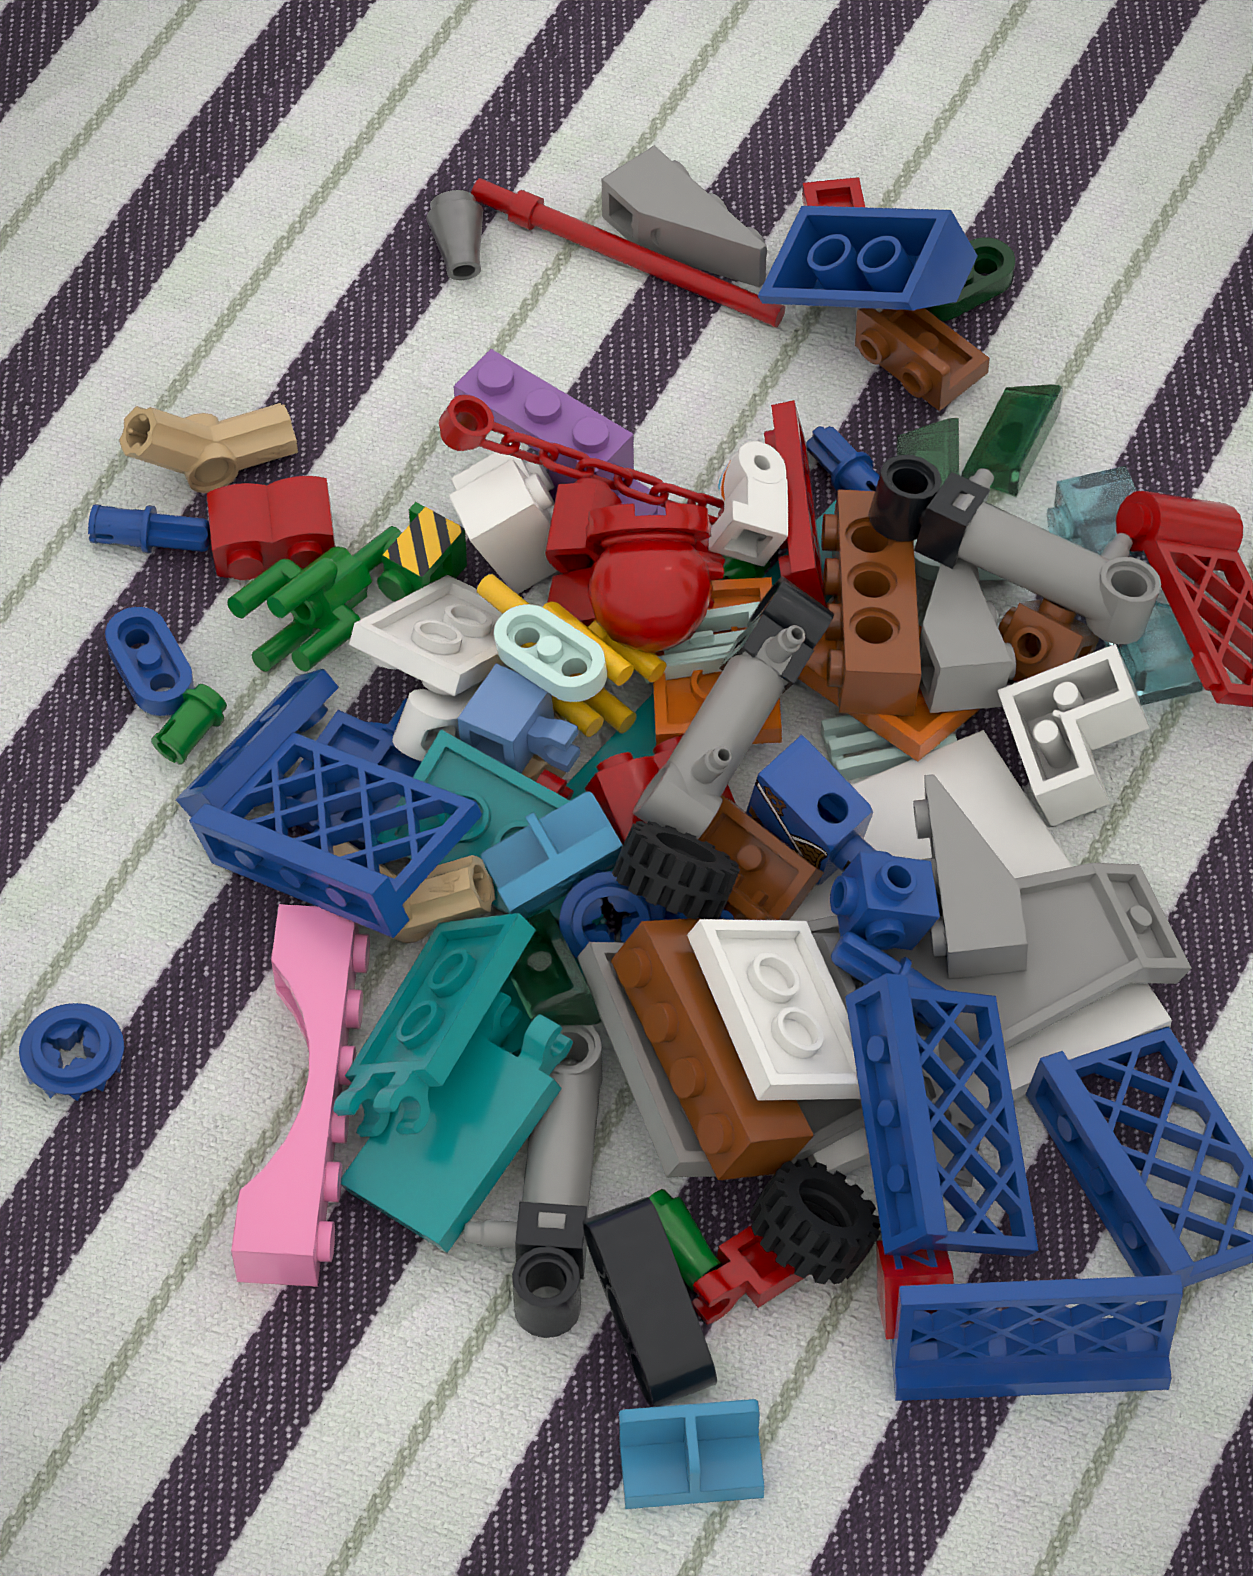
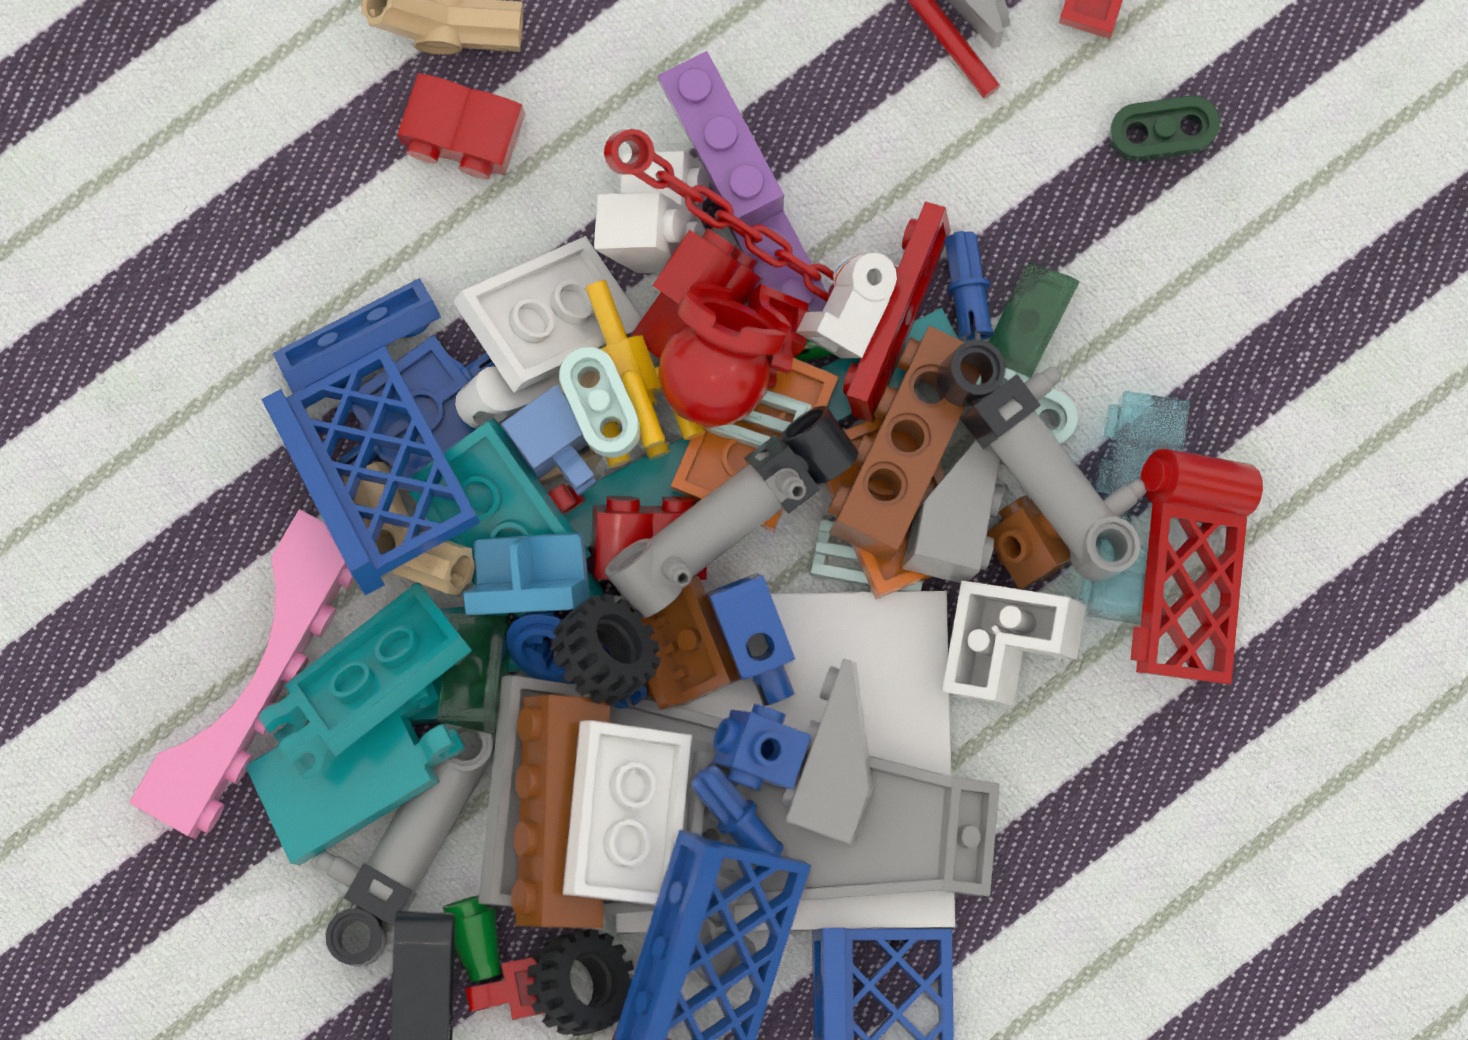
camera: 25 degrees right, 25 degrees up
blue gear [19,1003,125,1101] -> none
blue axle [88,504,211,554] -> none
blue plate [105,607,195,716] -> none
green pin [151,684,227,765] -> none
green plant [227,526,402,672] -> none
brick [377,502,467,602] -> none
blue slope [758,206,977,310] -> none
dark orange bracket [855,308,990,411] -> none
clear green slope [962,384,1063,497] -> none

